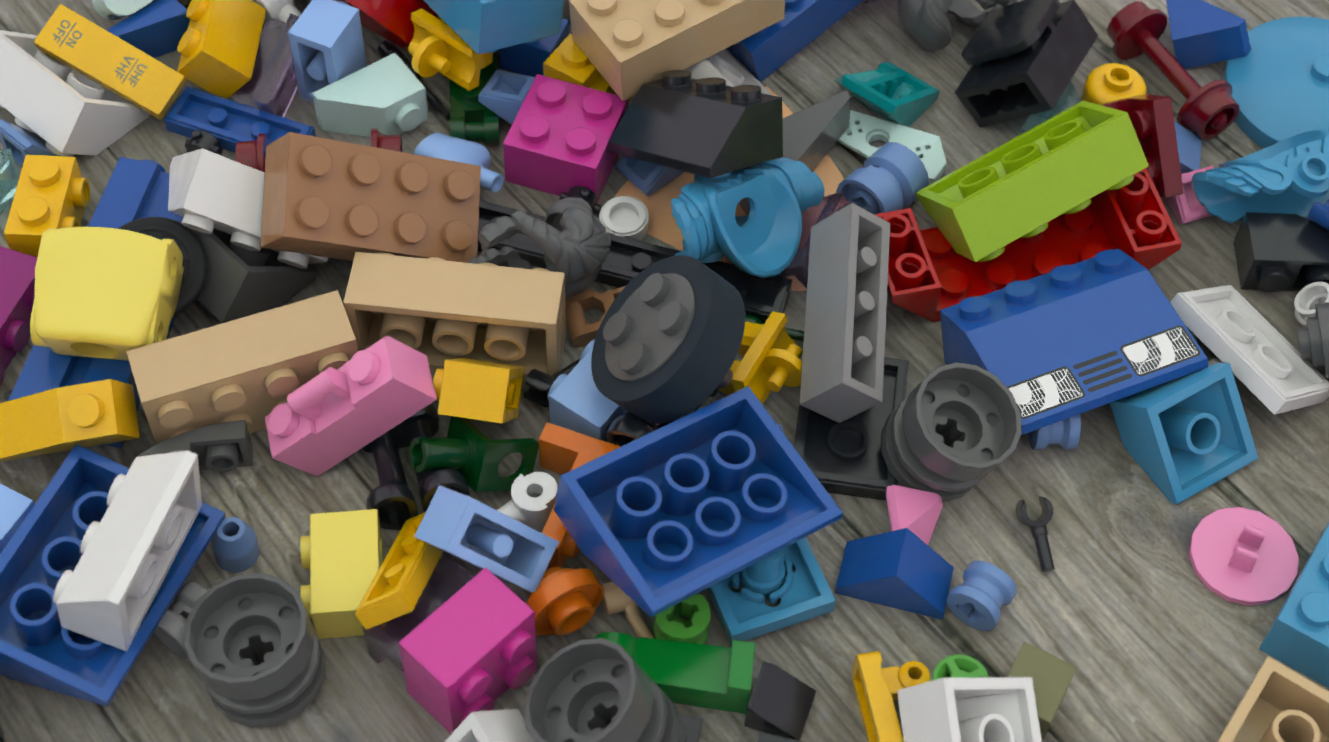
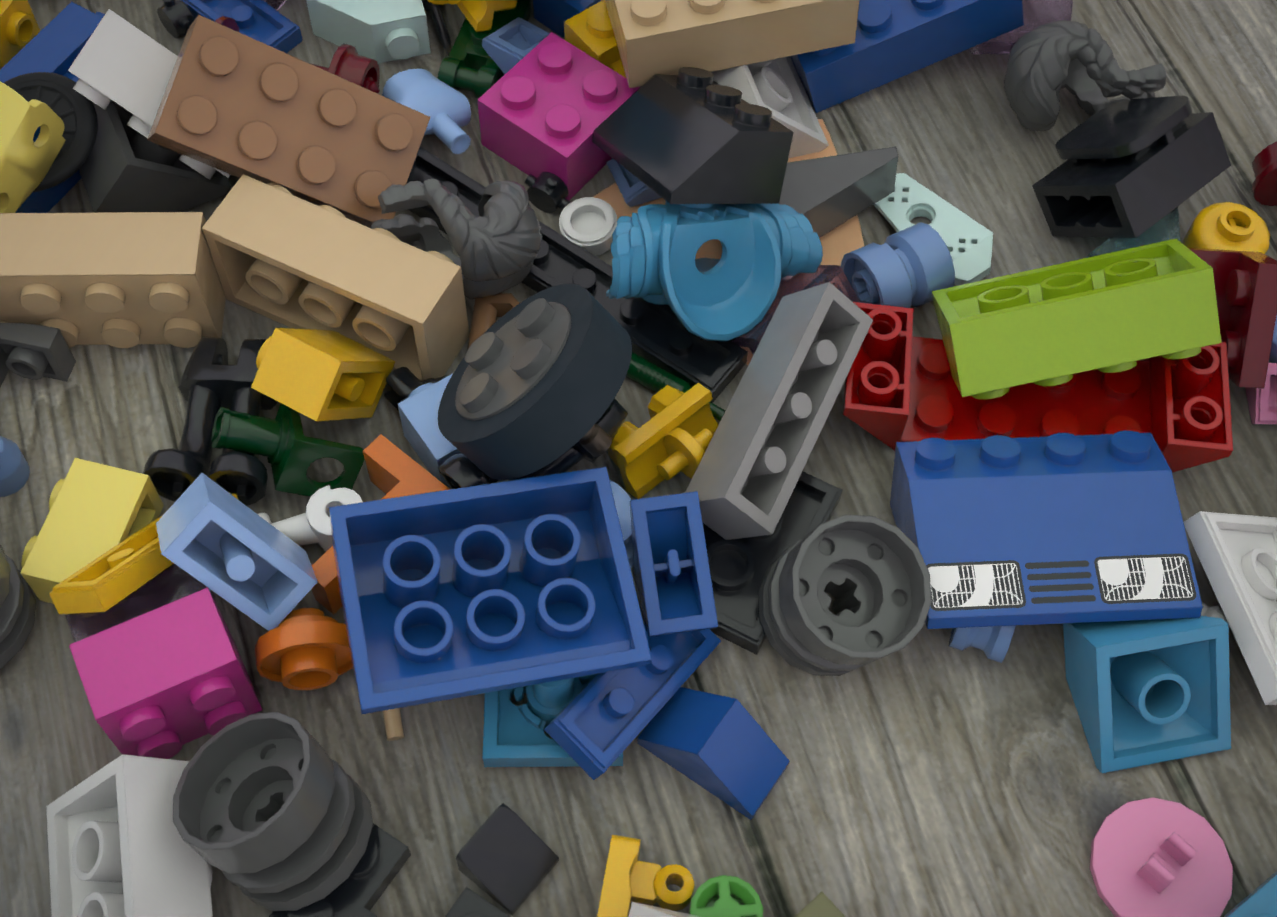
camera: 20 degrees right, 5 degrees up
bright pink piece [265,336,437,477] -> none
green leg [594,632,755,714] -> none
bright green wheel [653,593,711,644] -> none
teal slope [835,62,940,127] -> none
bright pink slope [885,485,943,545] -> none
medium blue wheel [946,561,1017,631] -> none
black hand [1016,496,1055,572] -> none
none -> blue tile [544,623,721,780]
none -> blue slope [629,491,718,637]

